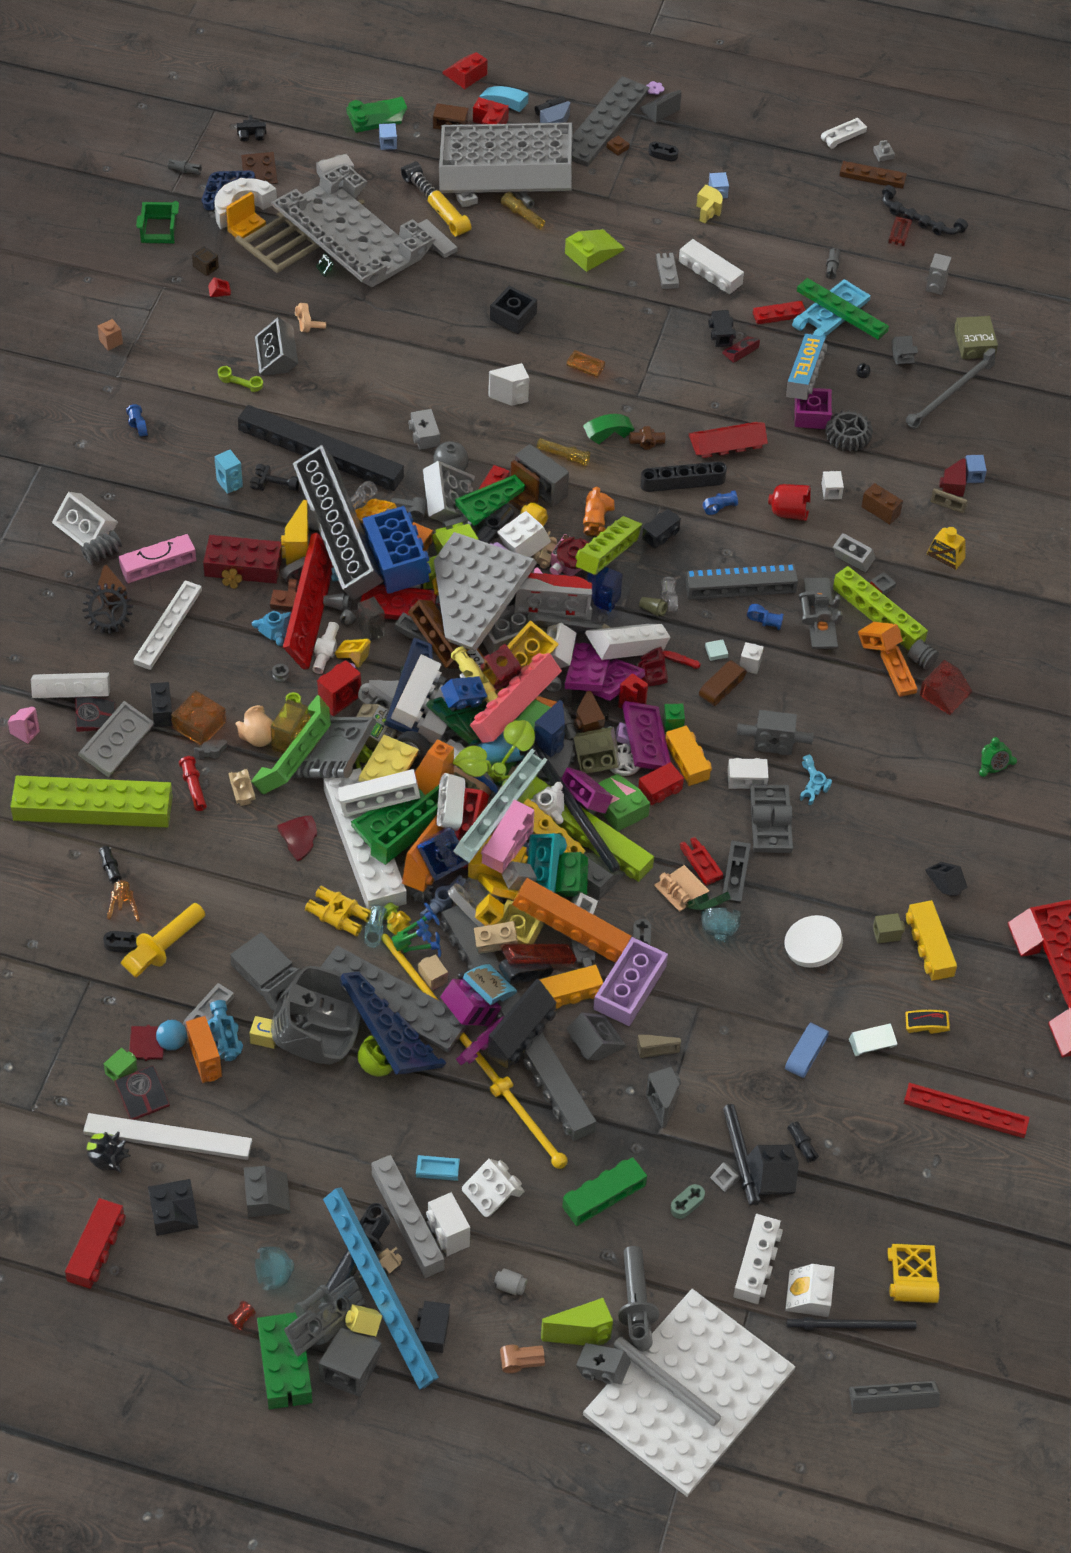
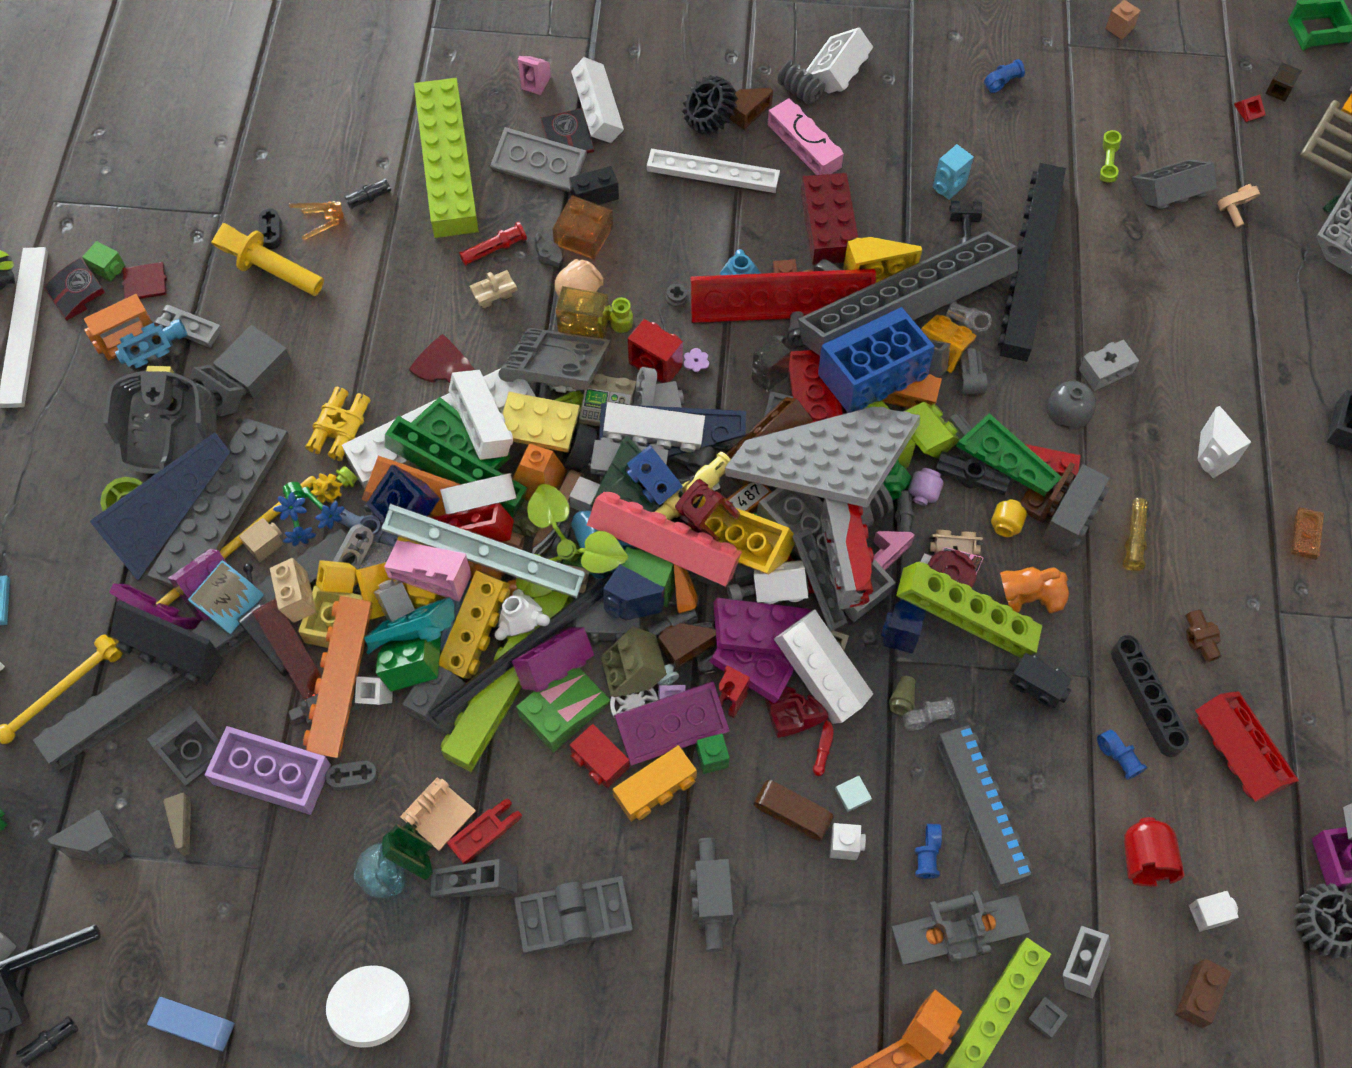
camera: 80 degrees right, 10 degrees up
dark azure hair [156,1020,187,1050] -> none
pearl gold plant [222,568,242,589] -> none
bright green slope [251,695,331,794] -> none
white pin [312,622,339,674] -> none
yellow slope [334,639,371,668] -> none
clear light blue connector [364,905,387,948] -> none
light grey wedge [423,461,475,522] -> none
white brick [497,511,551,557] -> none
light orange brick [539,965,603,1009] -> none
green brick [583,414,635,444] -> none
white brick [727,758,768,789] -> none
medium azure piece [800,754,832,805] -> none

